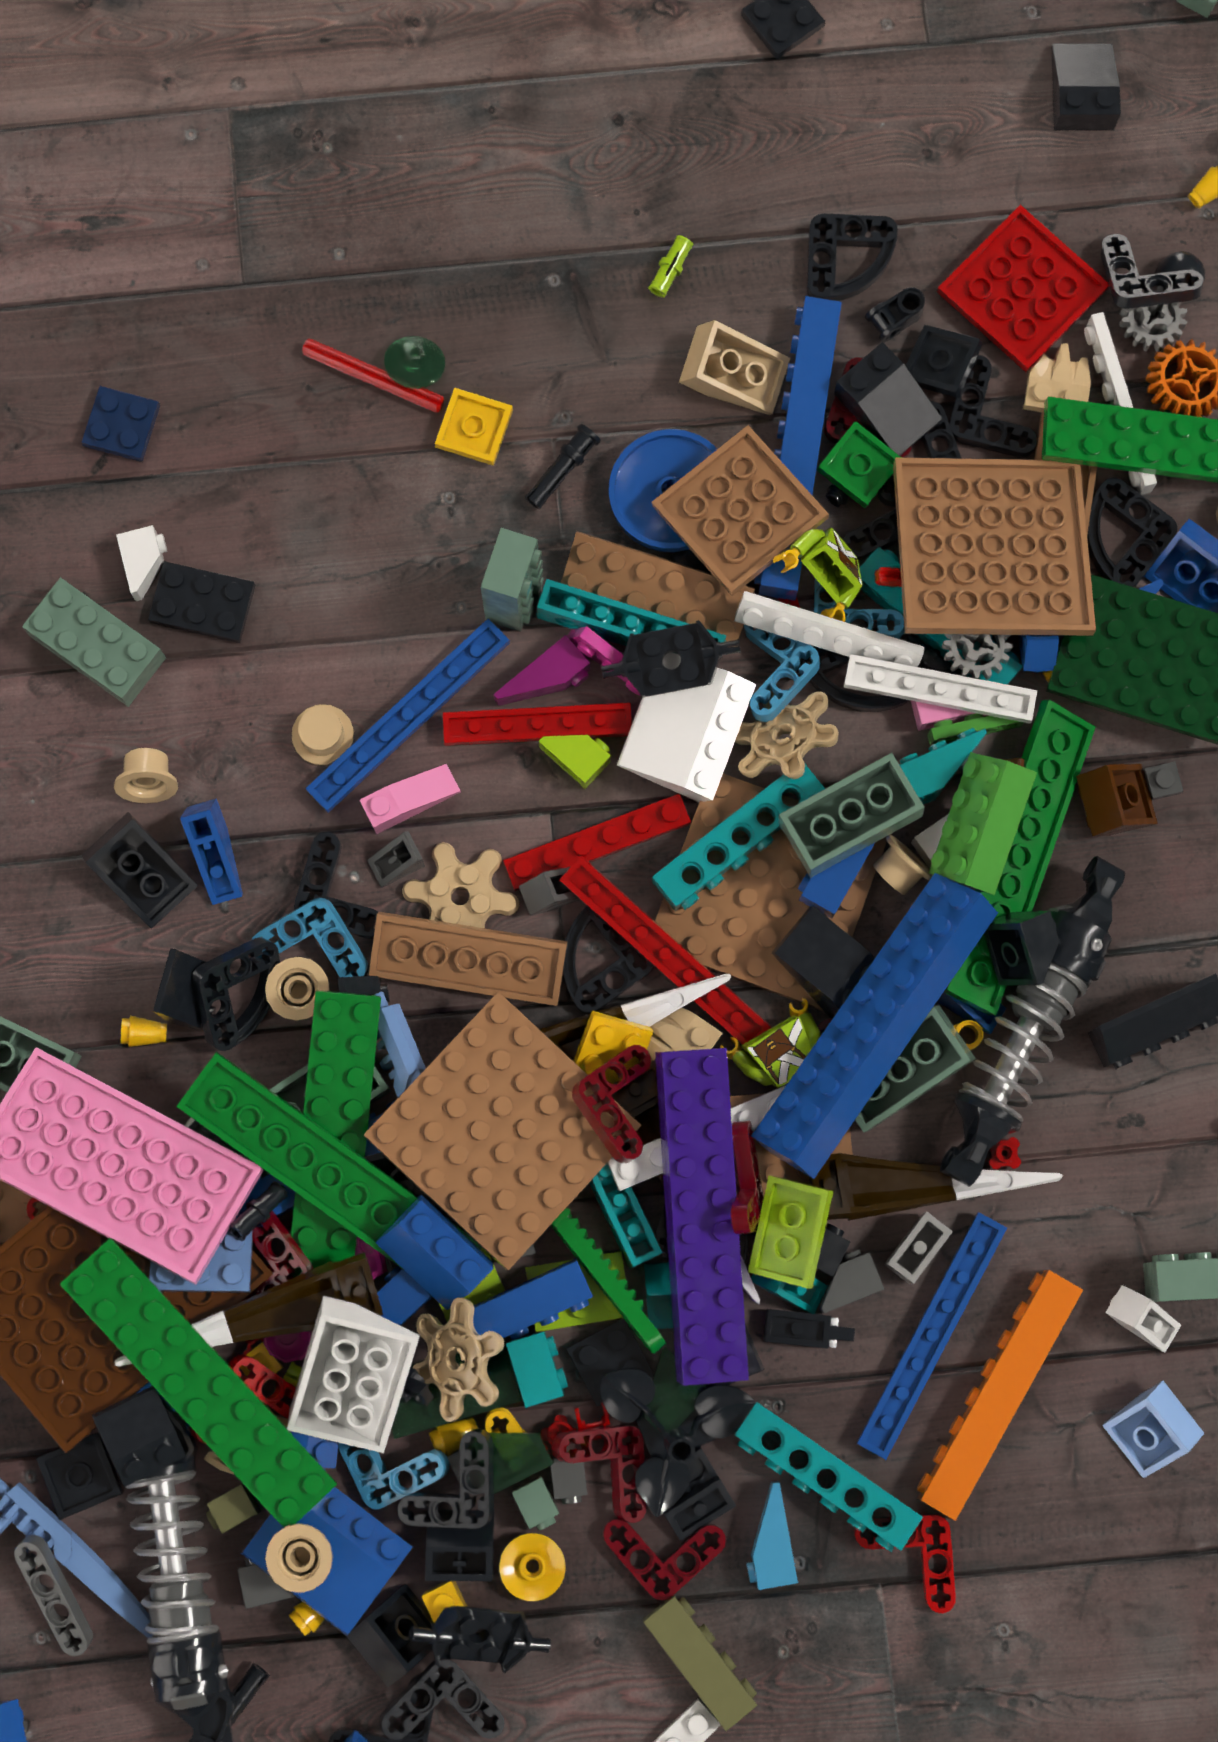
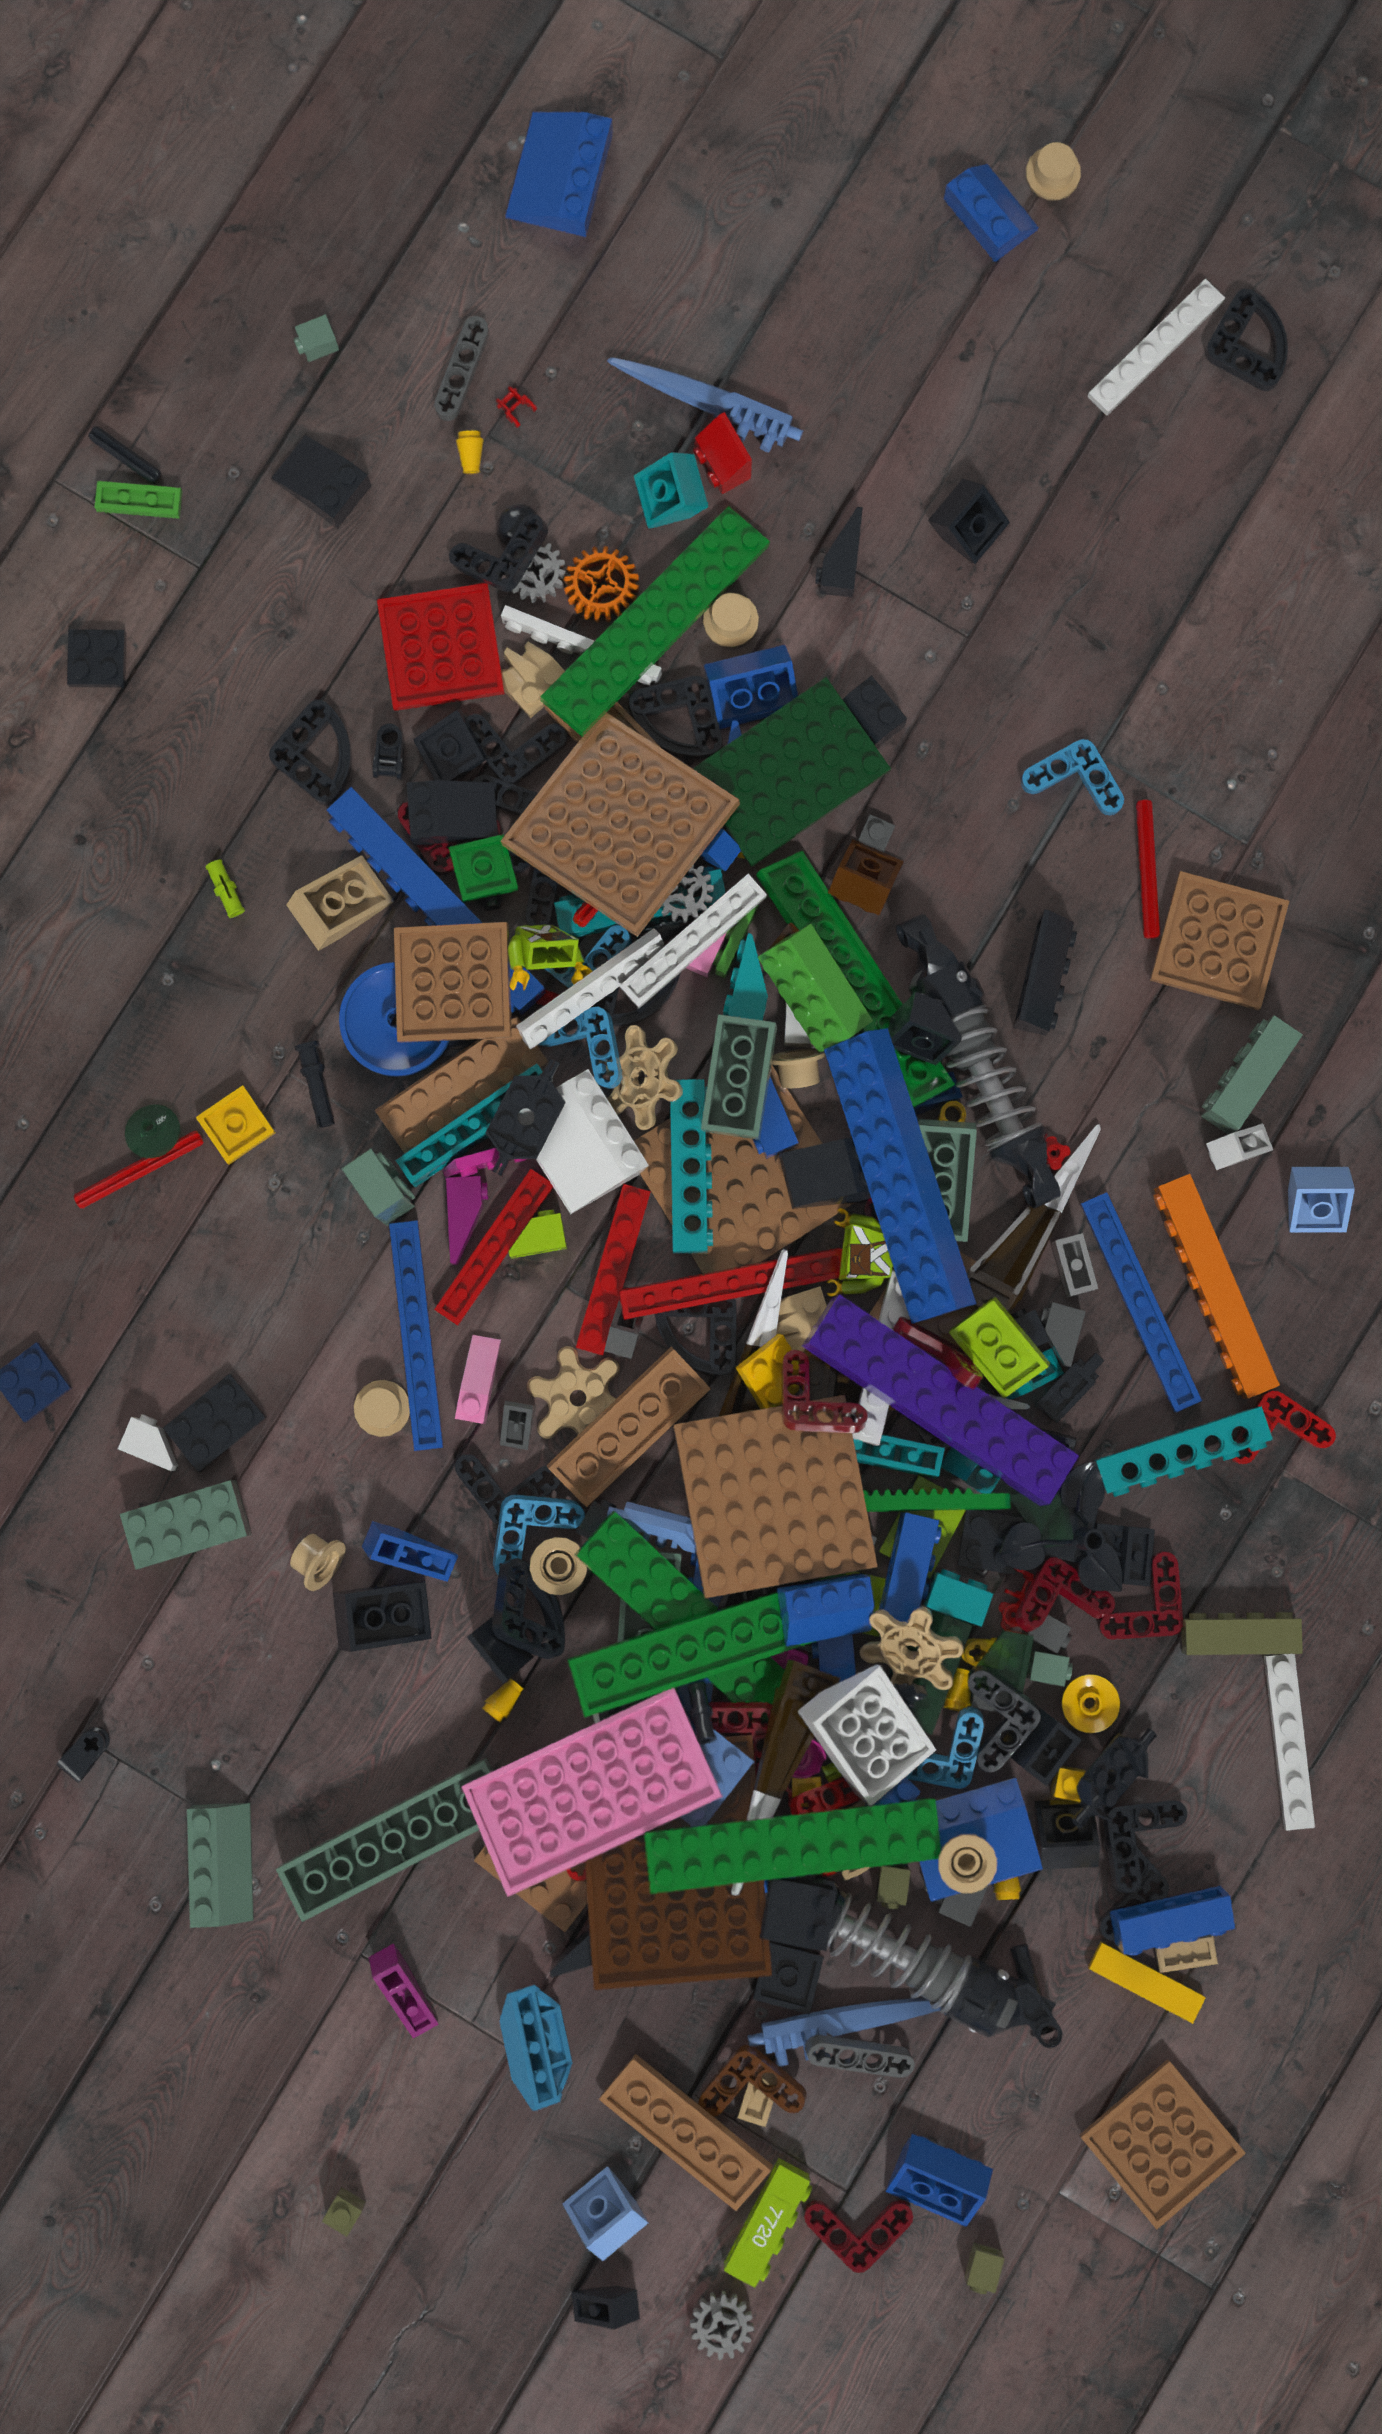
camera: 50 degrees left, 5 degrees up
dark azure slope [746,1481,798,1590] -> none

